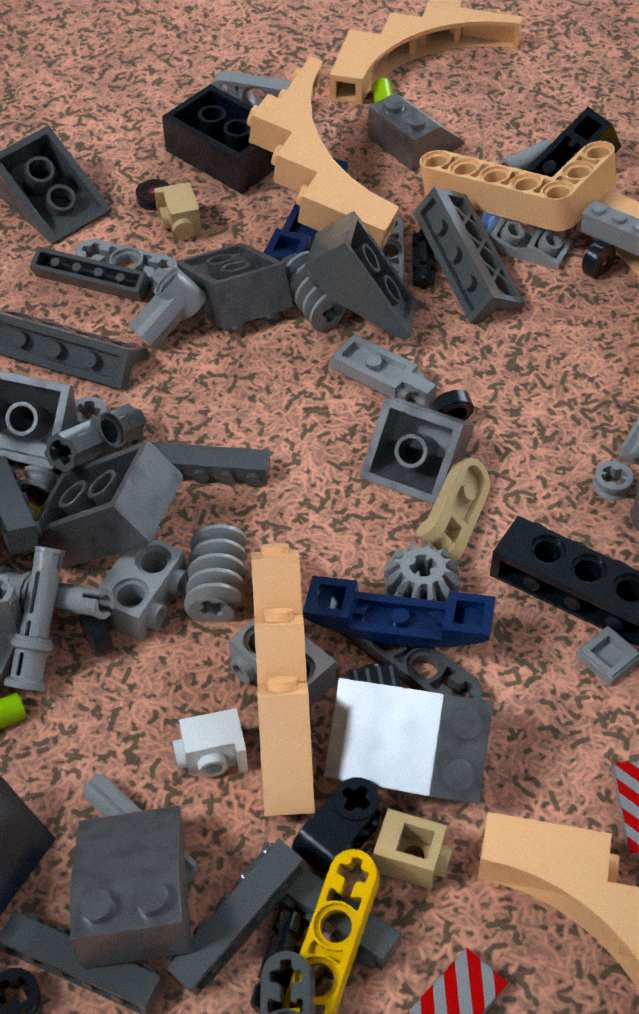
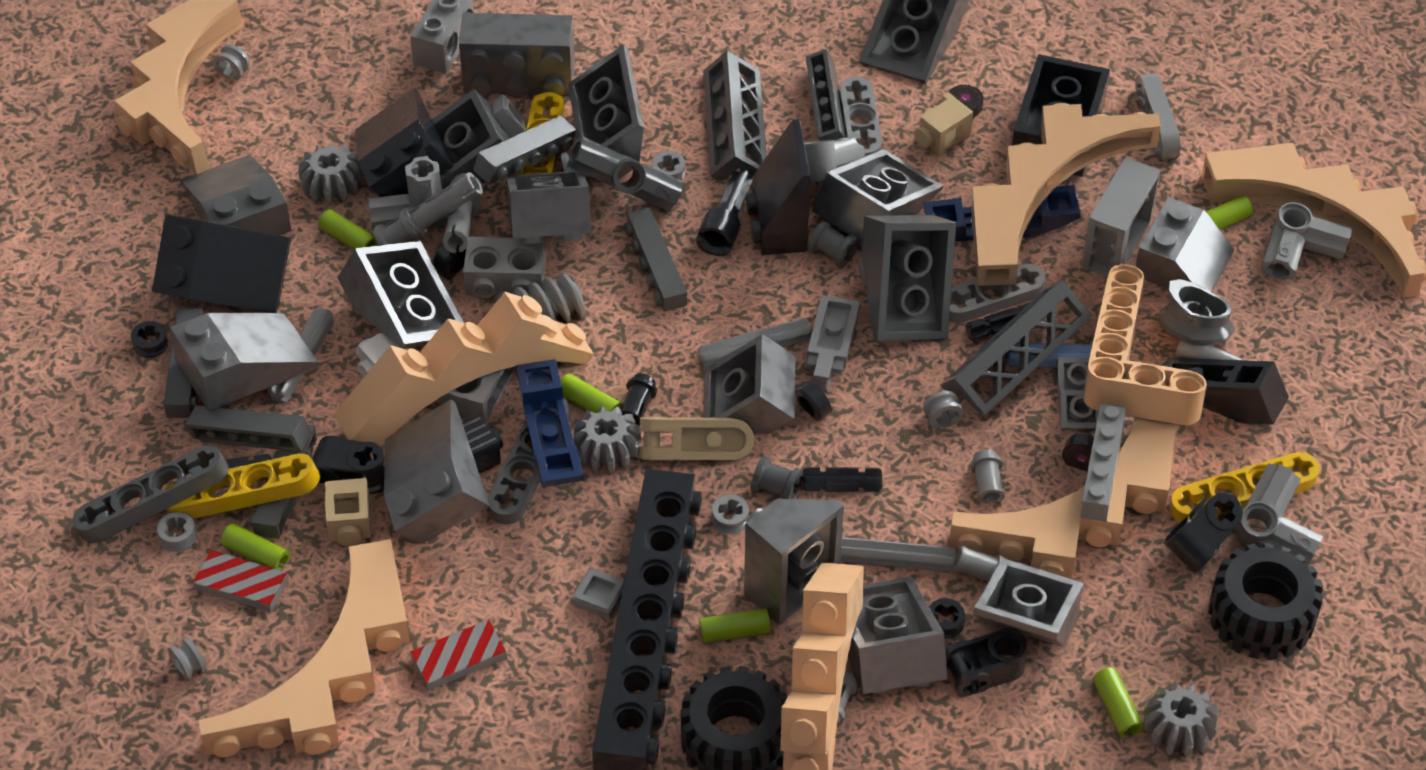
camera: 65 degrees right, 0 degrees up
none -> lime axle [221,523,290,570]
none -> flat silver slope [337,241,464,348]
none -> lime axle [561,373,622,414]
none -> black pin [620,373,657,425]
none -> black piece [696,169,753,256]
none -> light grey axle [698,318,811,368]
none -> light grey bush [712,495,749,534]
none -> black slope [746,119,810,255]
none -> dark grey bush [751,456,803,499]
none -> black axle [802,467,883,492]
none -> dark grey bush [808,221,859,268]
none -> light grey bush [923,391,964,429]
none -> light grey pin [970,450,1005,503]
none -> light grey window [1081,157,1161,277]
none -> dark grey hat [1159,279,1235,345]
none -> light grey piece [1261,202,1352,280]

